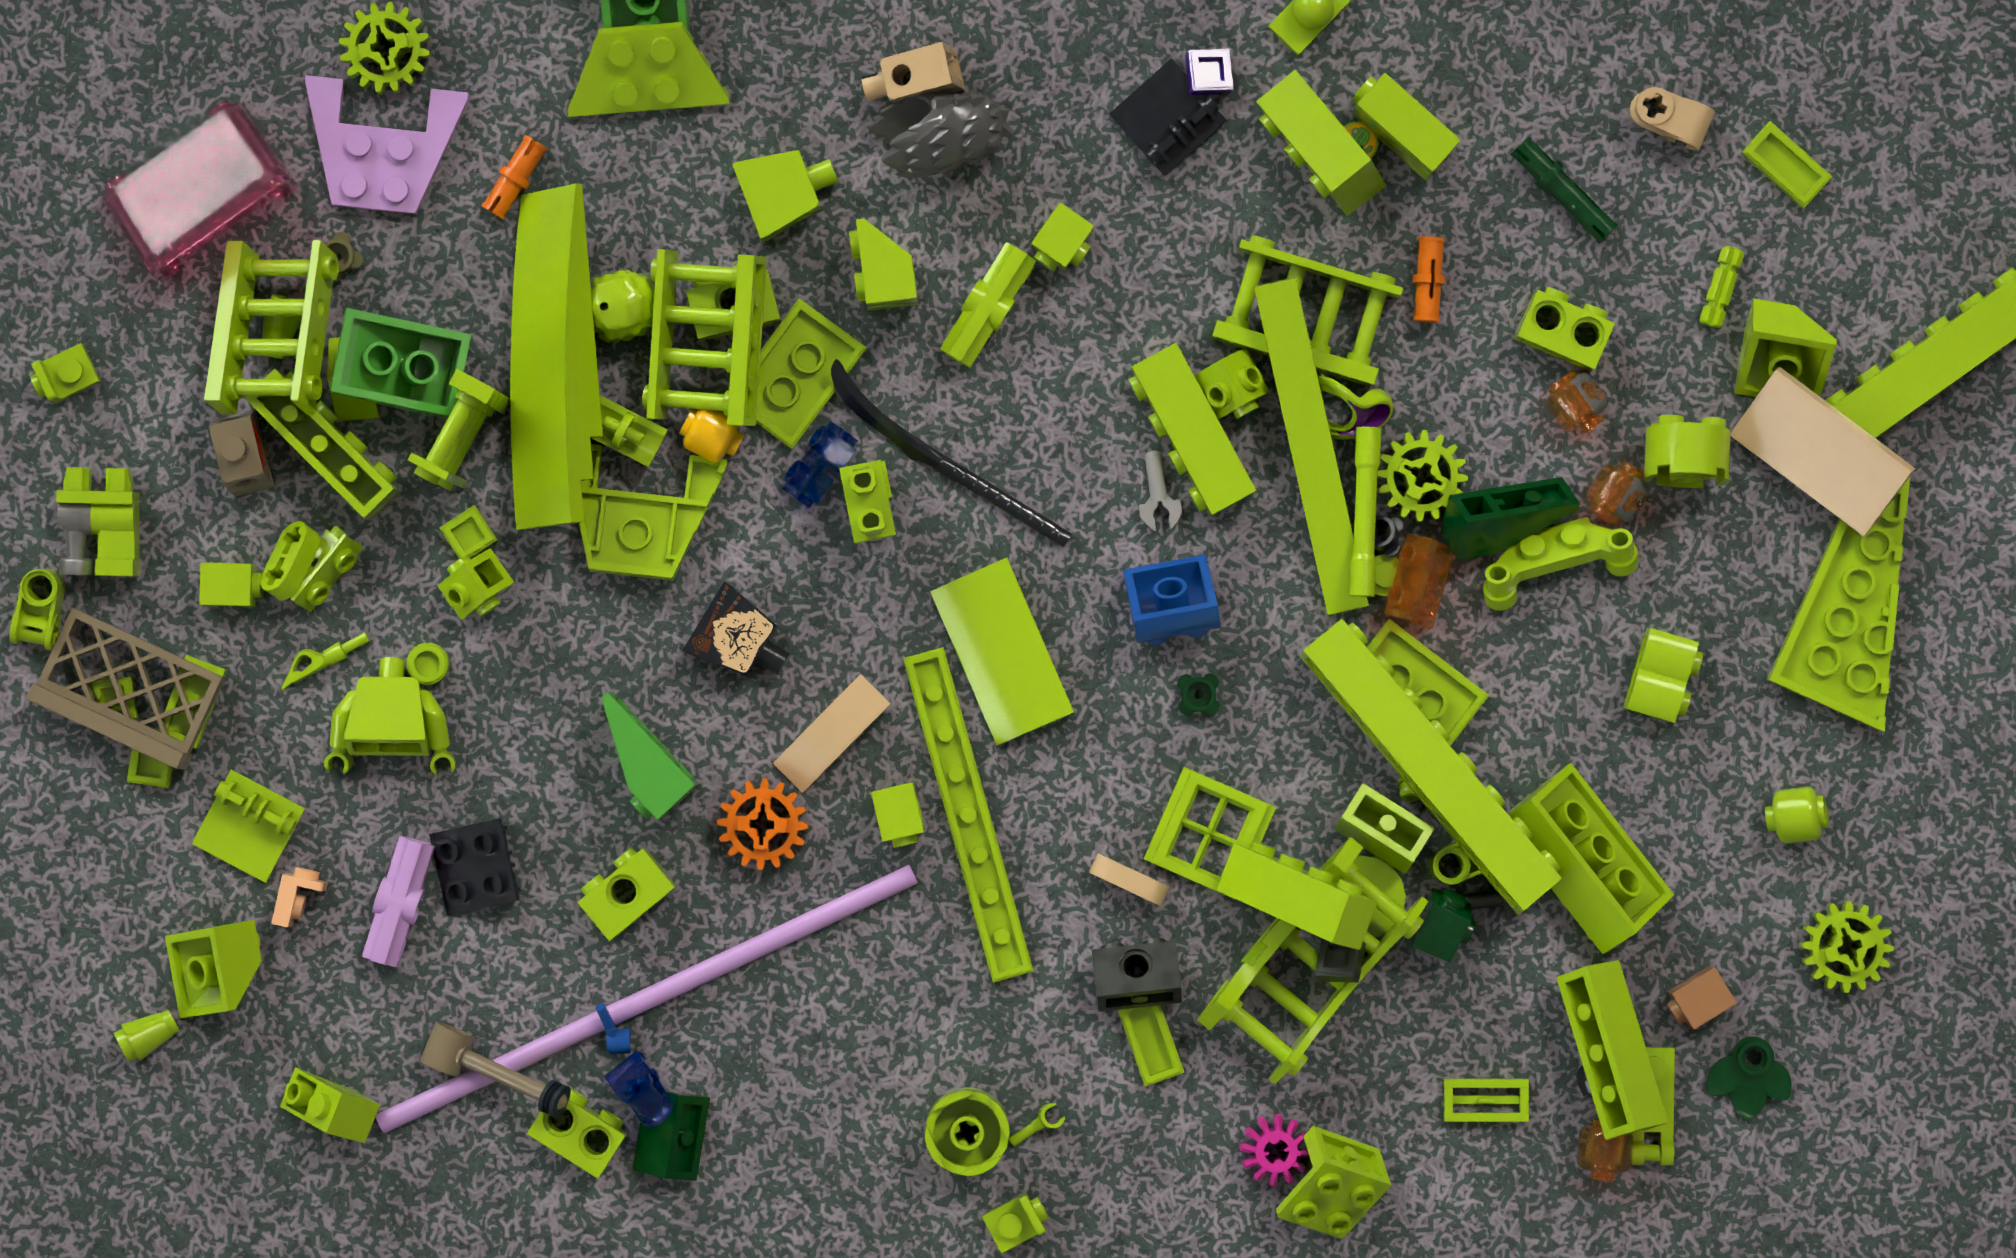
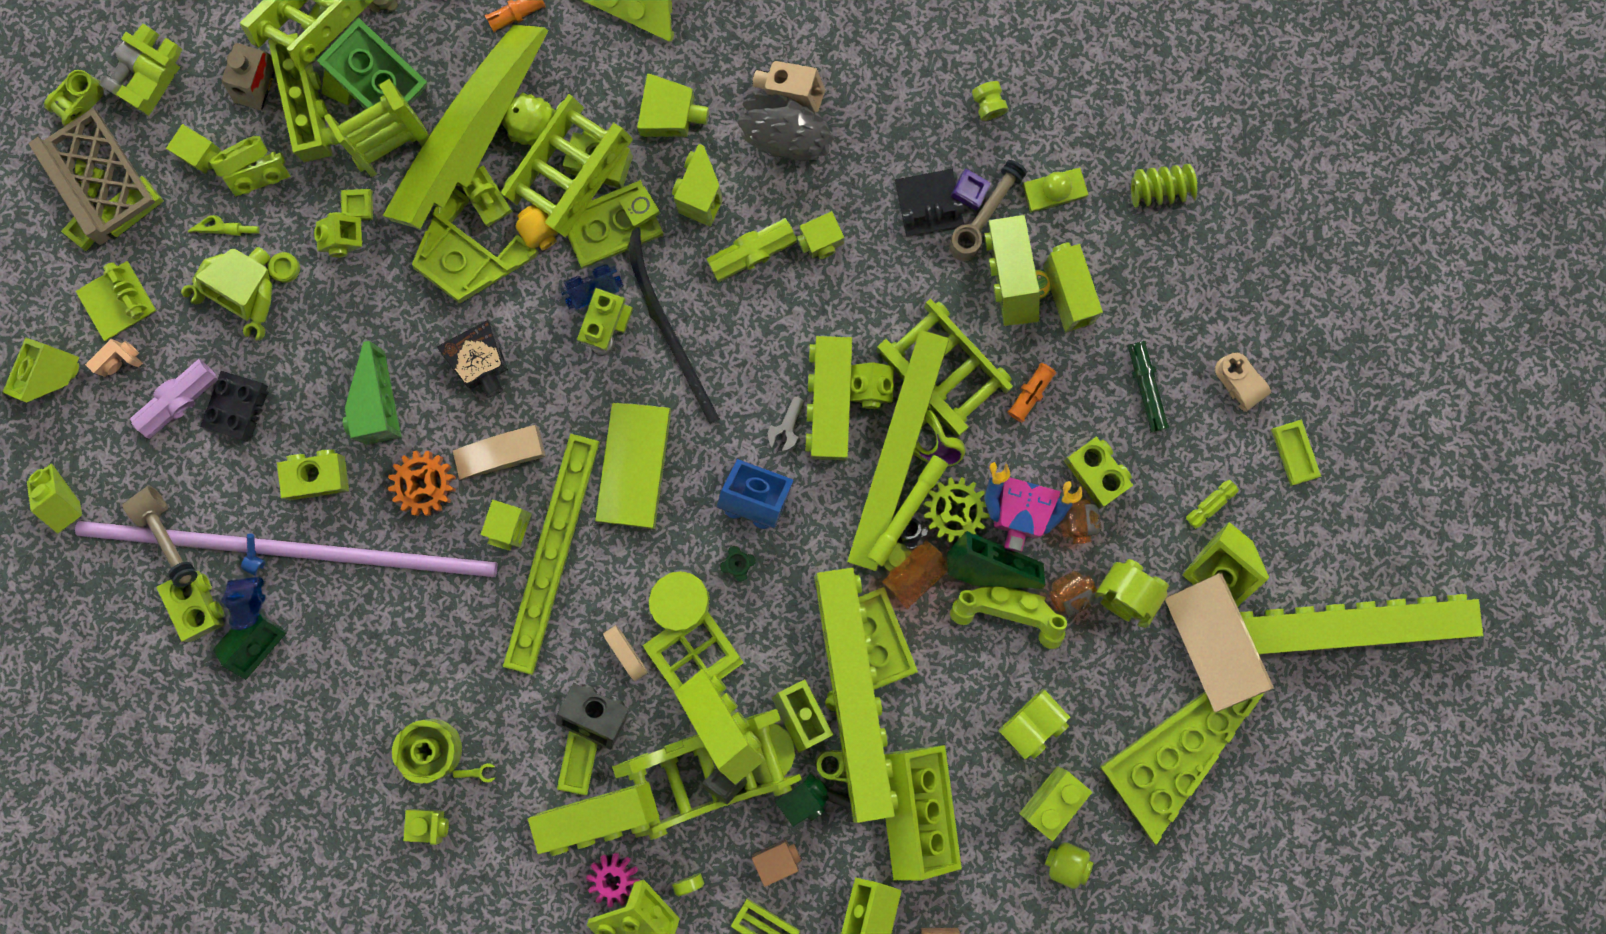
camera: 35 degrees right, 5 degrees down
none -> lime brick [527,781,660,856]
none -> lime tile [619,186,660,228]
none -> lime tile [649,571,710,632]
none -> lime tile [672,873,704,896]
none -> medium nougat brick [752,839,802,887]
none -> dark tan piece [949,160,1027,261]
none -> torso [984,462,1082,552]
none -> lime brick [1019,766,1092,842]

